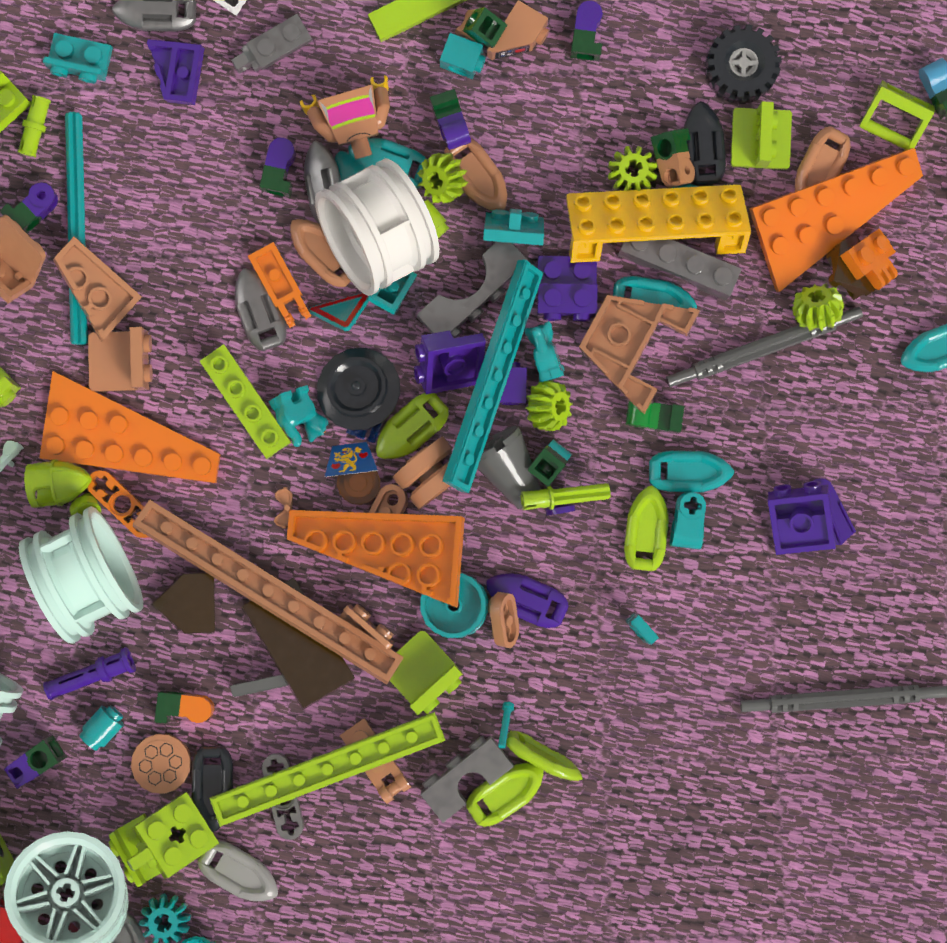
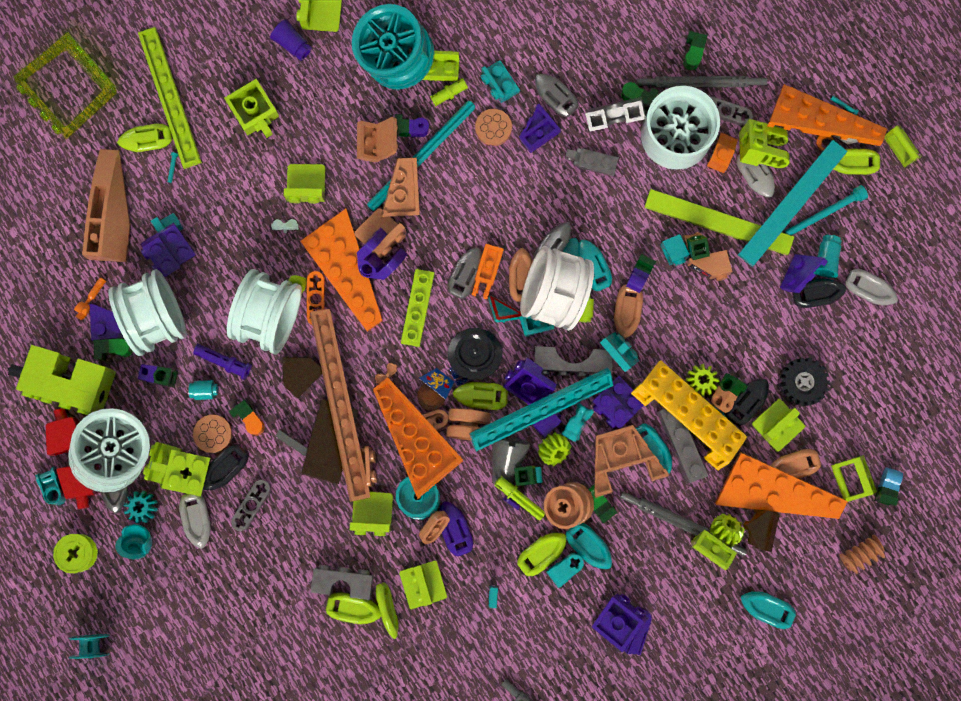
camera: 50 degrees right, 5 degrees down
lime helmet [24,459,92,508] -> none
lime tile [209,712,446,827] -> none
leg [259,138,296,198] -> none
teal animal [269,385,328,447] -> none
nougat torso [300,75,390,160] -> none
nougat plate [340,718,411,804] -> none
lime gear [417,153,469,203] -> none
teal piece [498,702,514,749] -> none
leg [570,0,603,62] -> none
orange hinge [840,228,898,290] -> none
none -> dark purple piece [357,227,408,280]
none -> lime bracket [399,560,447,609]
none -> nougat tile [475,109,512,146]
none -> nougat wheel [544,482,594,529]
none -> lime tile [691,530,737,570]

